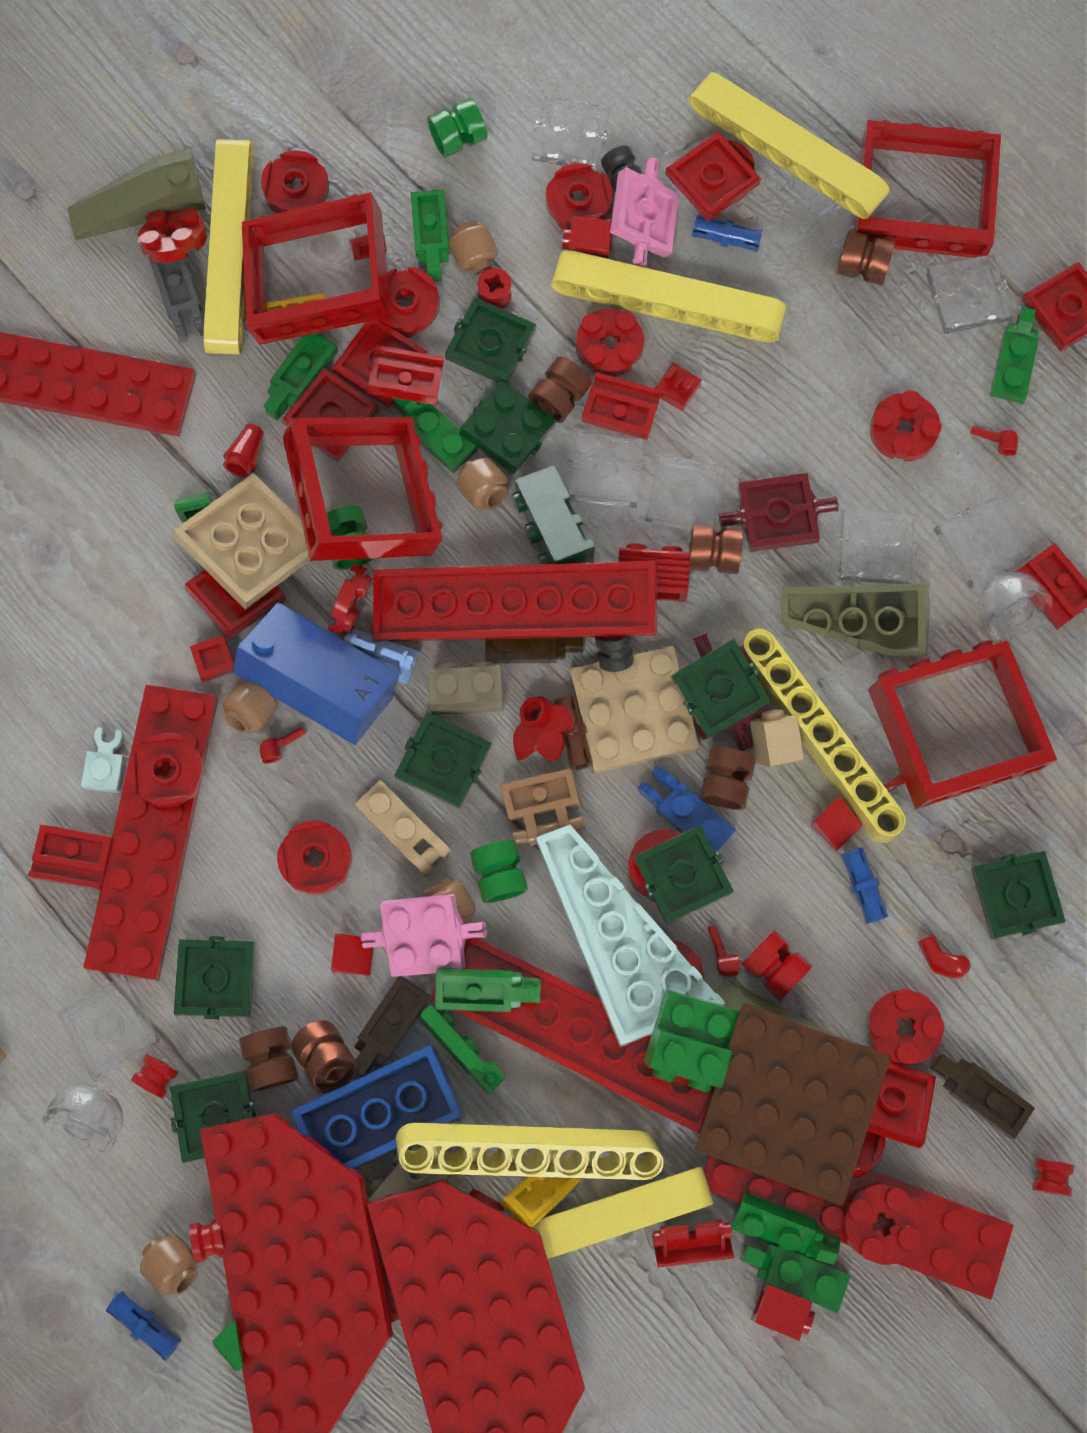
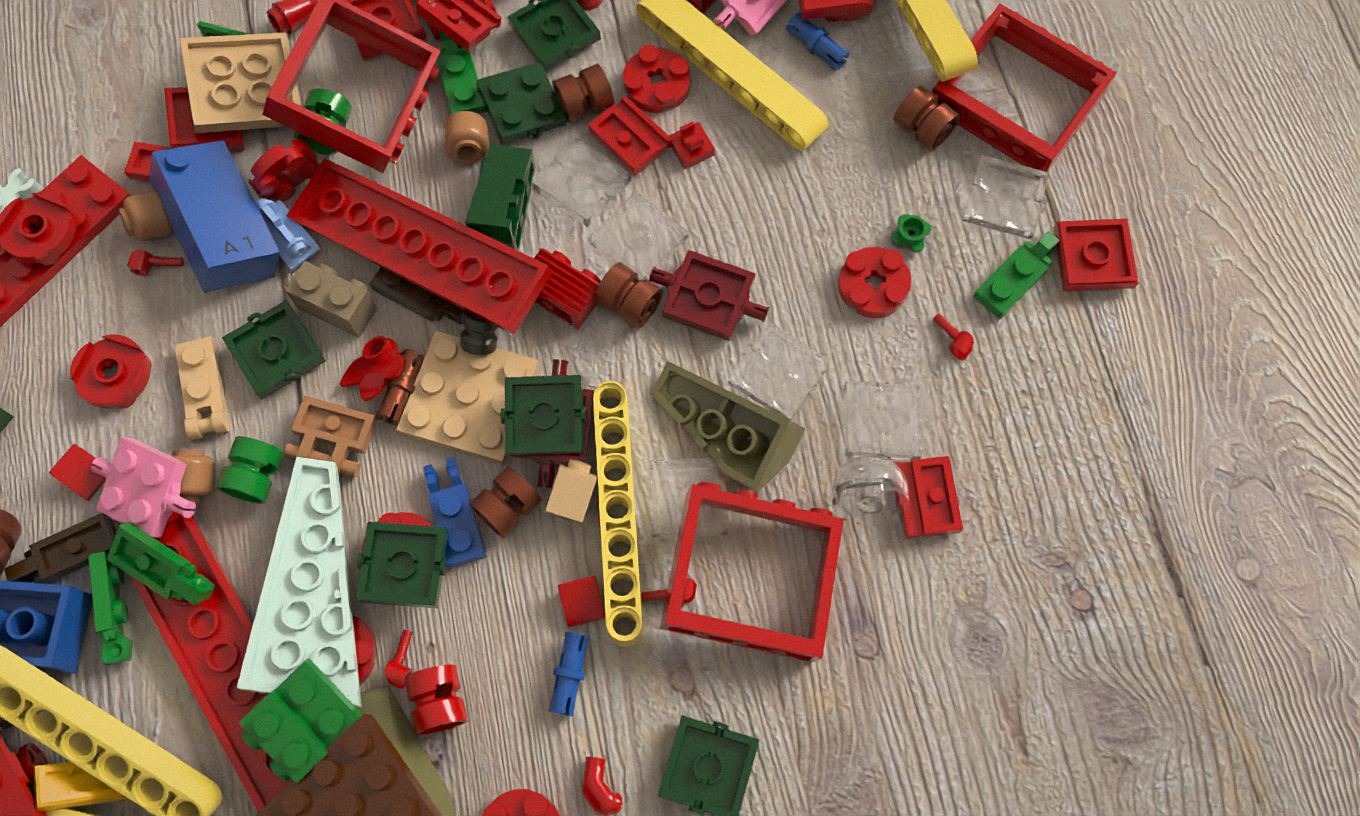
camera: 30 degrees right, 5 degrees down
none -> green plate [891,214,931,253]

